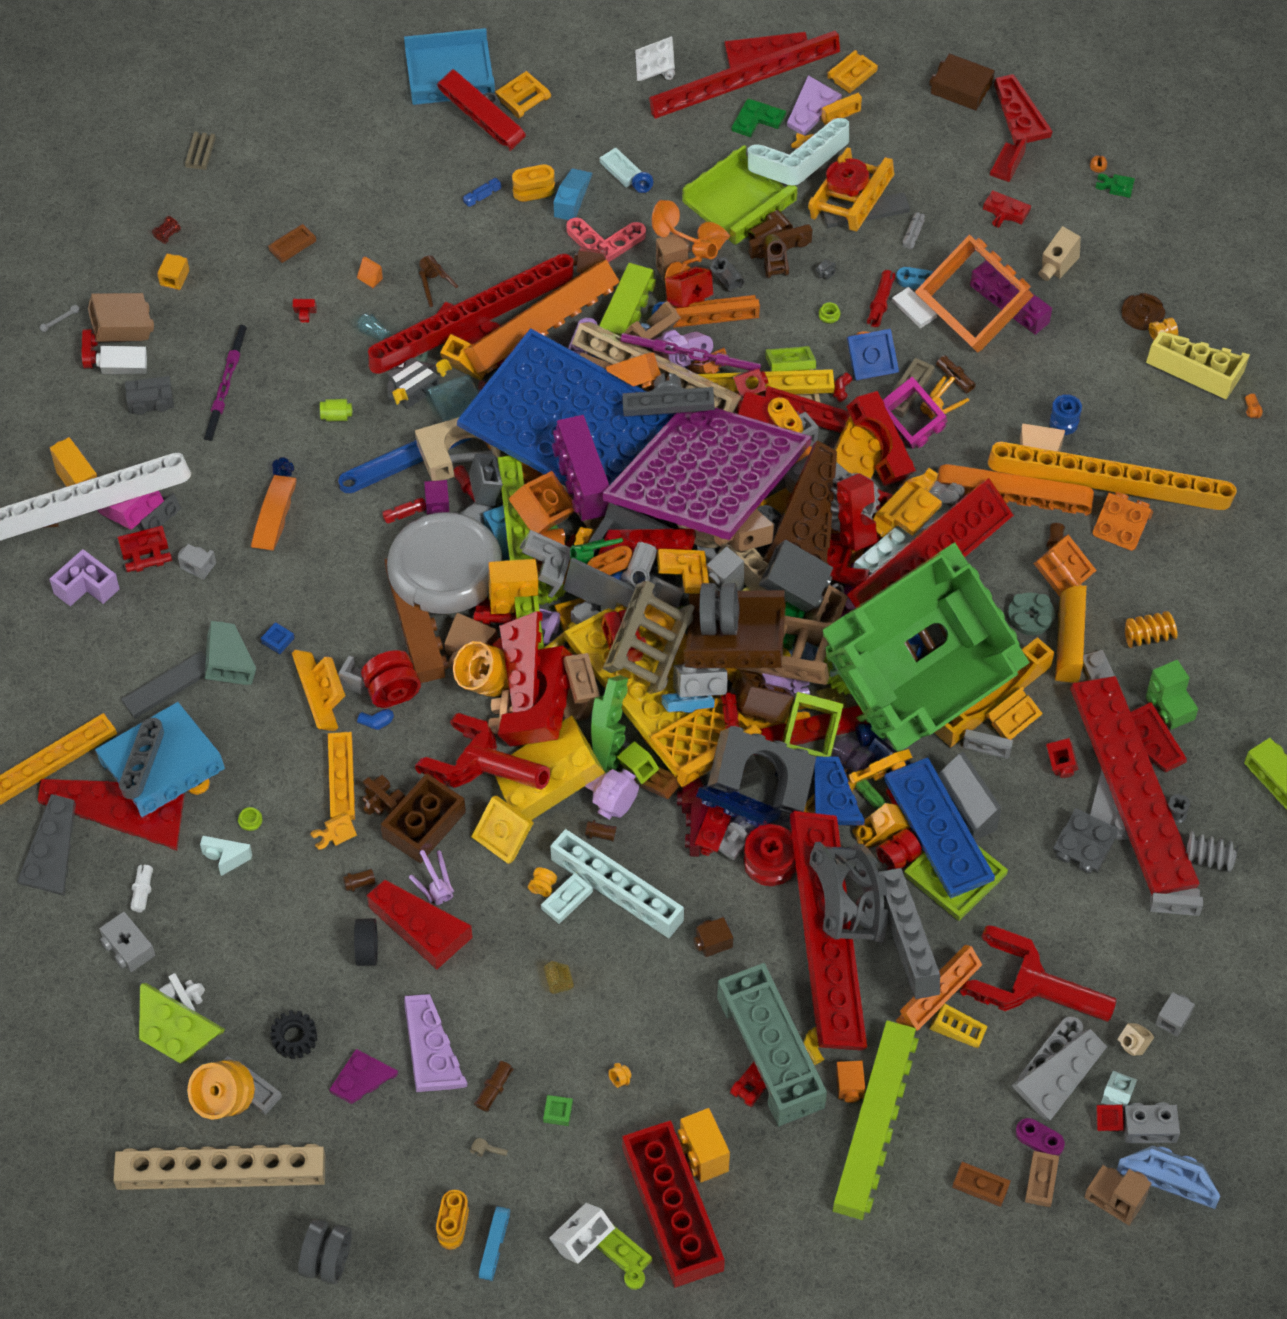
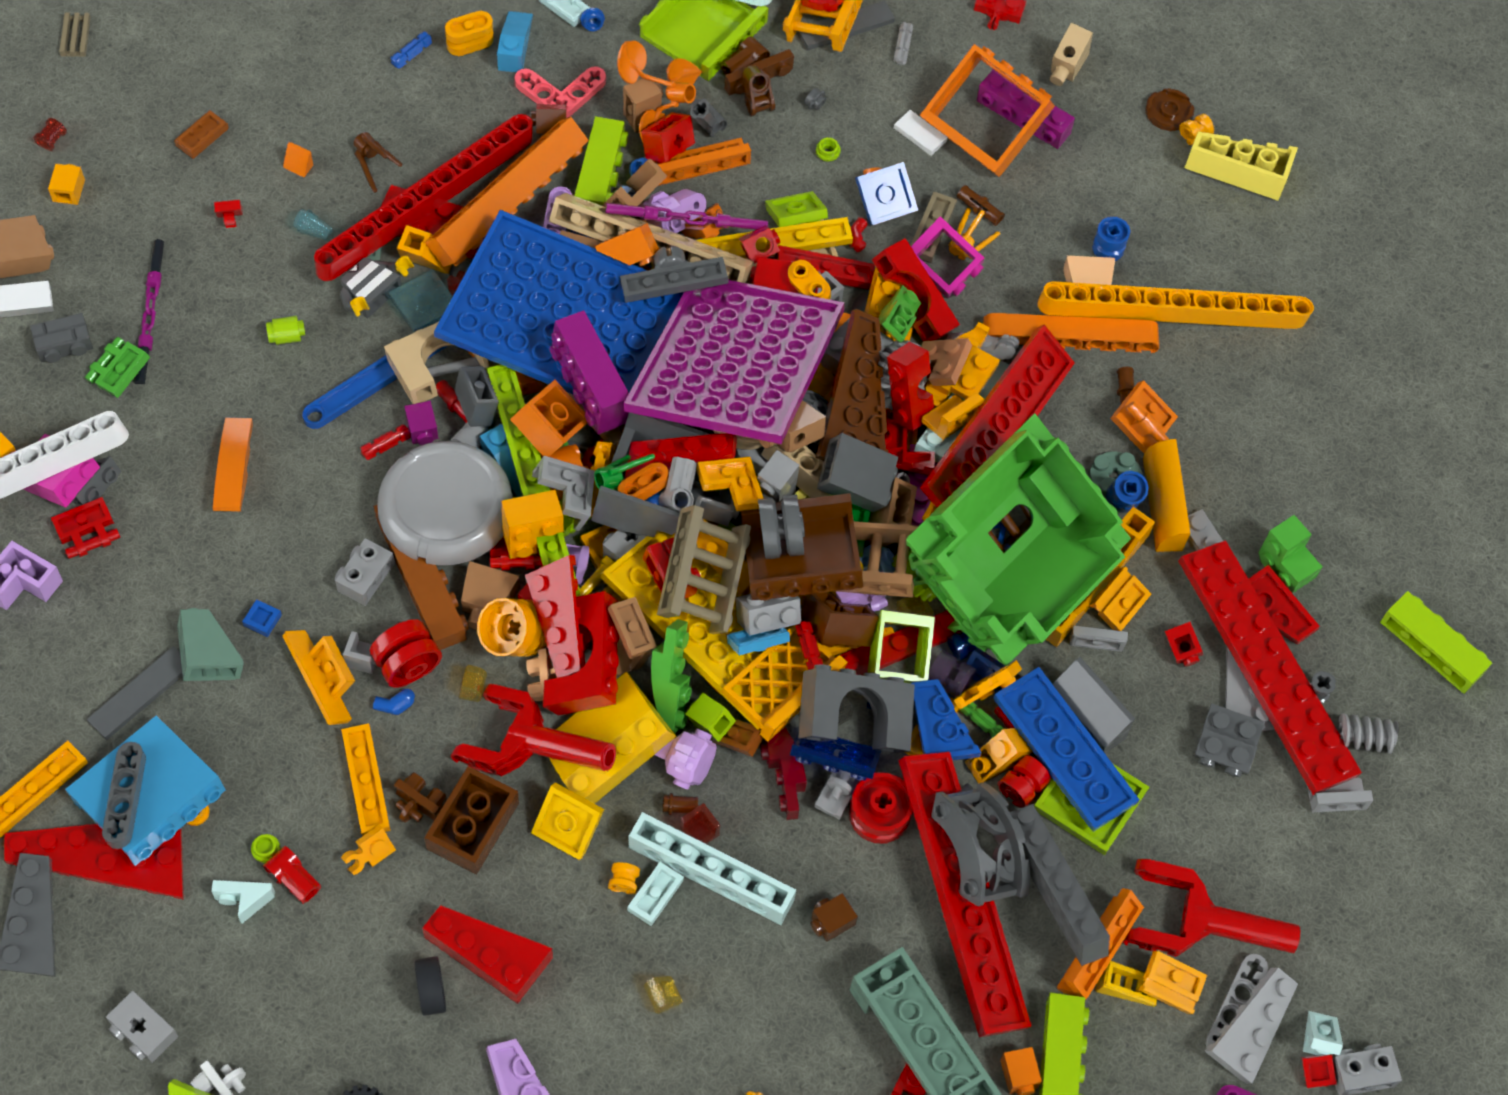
camera: 15 degrees left, 5 degrees up
white axle [131,865,153,913] -> none
light grey brick [178,544,216,580] -> none
clear blue plate [272,457,294,477] -> none
reddish brown pin [343,869,376,892] -> none
lavender plant [409,850,454,905] -> none
red hinge [695,804,733,856] -> none
yellow arm [803,1027,824,1065] -> none
red pin [867,270,896,327] -> none
dark azure beam [896,267,933,289] -> none
orange bracket [1093,491,1153,551] -> none
tan plate [1117,1023,1154,1056] -> none
light orange piece [1125,611,1178,648] -> none
light grey brick [1155,992,1195,1037] -> none
orange arm [1245,394,1263,419] -> none
none -> bright green plate [84,337,150,398]
none -> red piece [263,846,321,904]
none -> light grey brick [335,538,395,606]
none -> clear yellow brick [459,665,487,702]
none -> clear red panel [680,803,720,844]
none -> bright green slope [878,285,921,343]
none -> nougat plate [921,339,972,386]
none -> light orange panel [921,392,984,440]
none -> blue wheel [1106,471,1149,513]
none -> light orange plate [1139,951,1207,1014]

